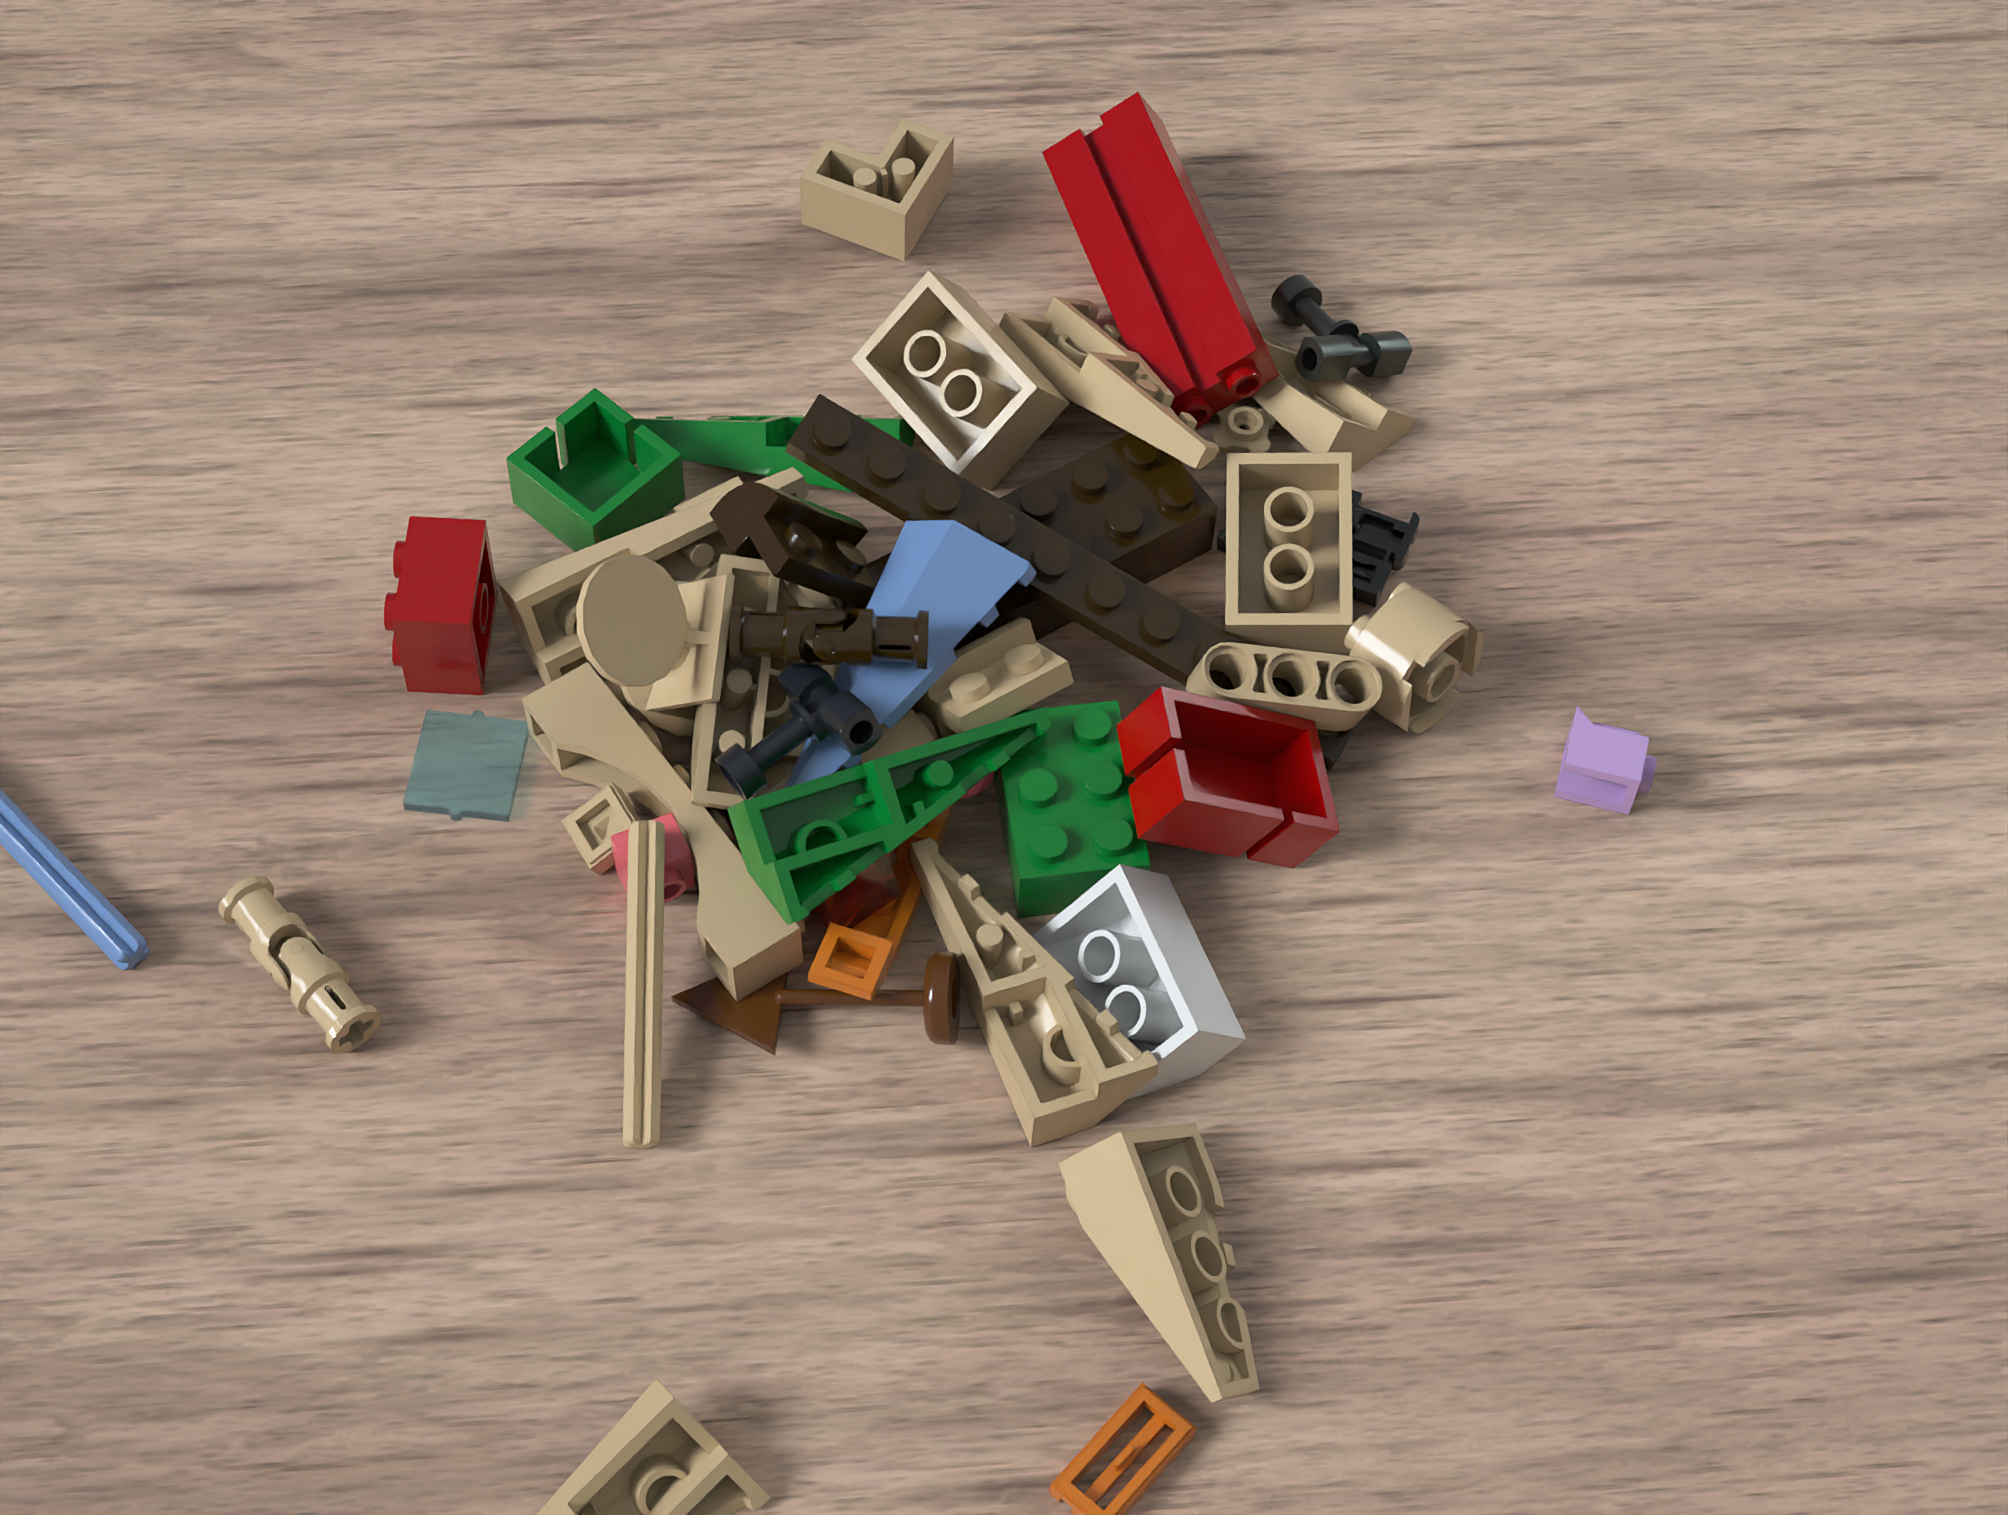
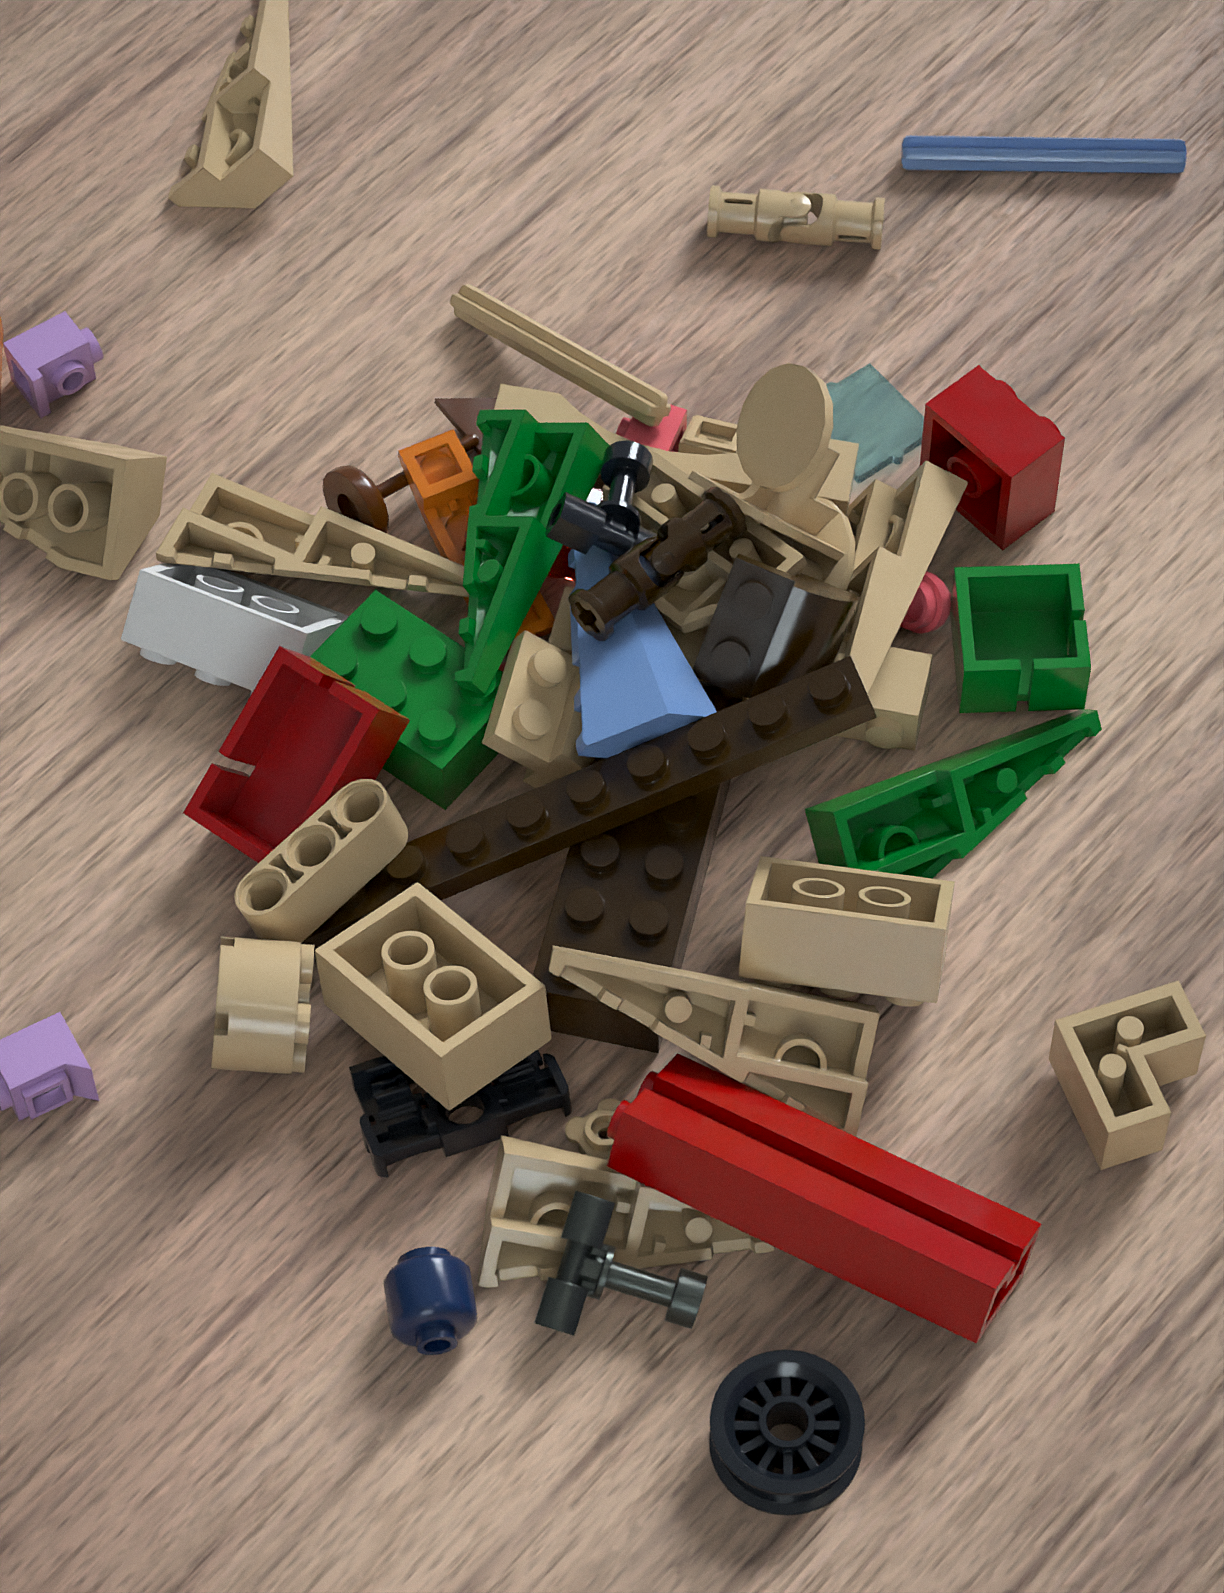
camera: 140 degrees right, 0 degrees up
none -> lavender brick [3,311,103,418]
none -> dark blue head [383,1247,478,1355]
none -> black wheel [709,1350,865,1516]

